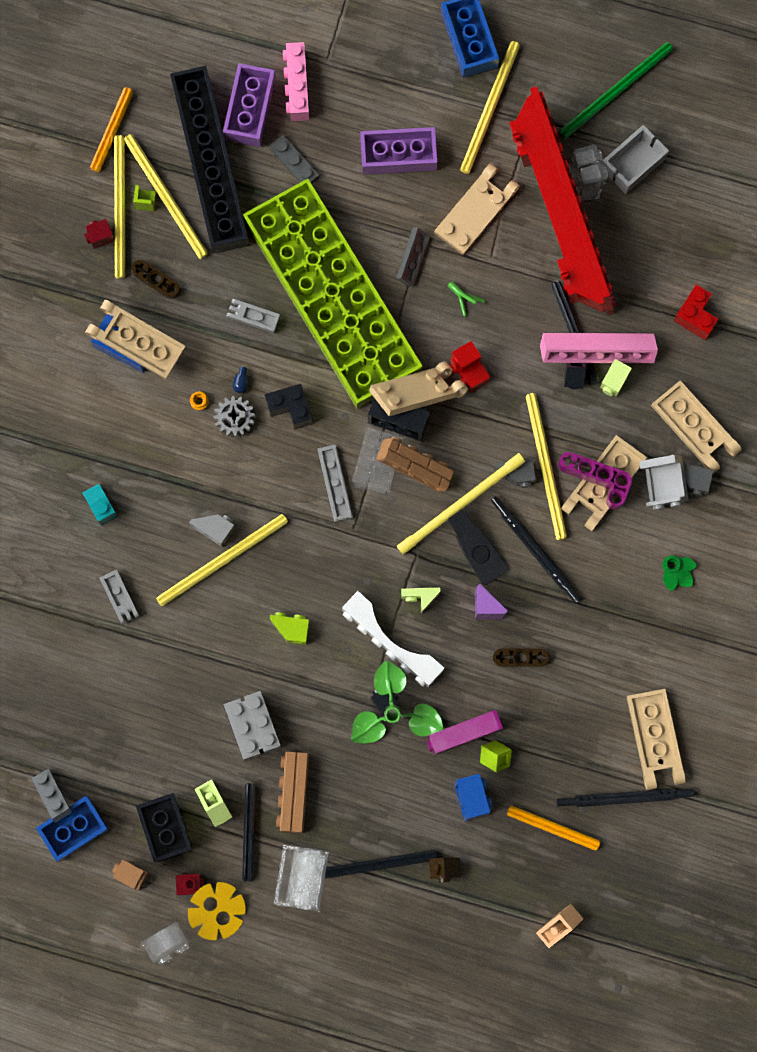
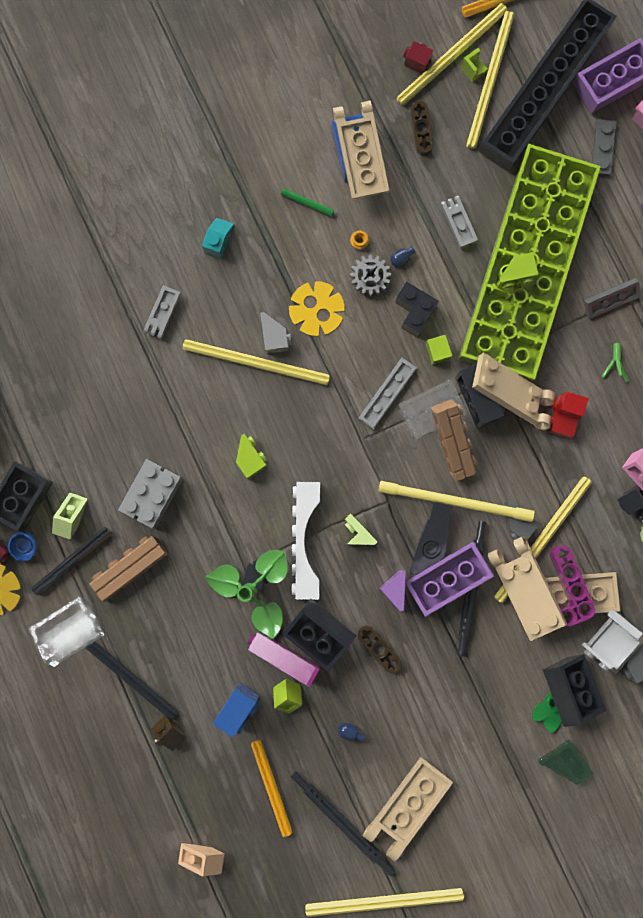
camera: 50 degrees right, 5 degrees up
none -> blue hair [8,532,38,561]
none -> green bar [281,188,334,217]
none -> black brick [282,599,357,672]
none -> yellow piece [289,281,345,336]
none -> light yellow axle [306,889,464,917]
none -> dark blue cylinder [338,723,365,742]
none -> medium lavender brick [405,542,494,616]
none -> lime panel [426,335,452,365]
none -> tan hinge [488,536,568,641]
none -> lime slope [496,252,538,289]
none -> clear green wing [538,739,593,785]
none -> black brick [543,654,606,727]

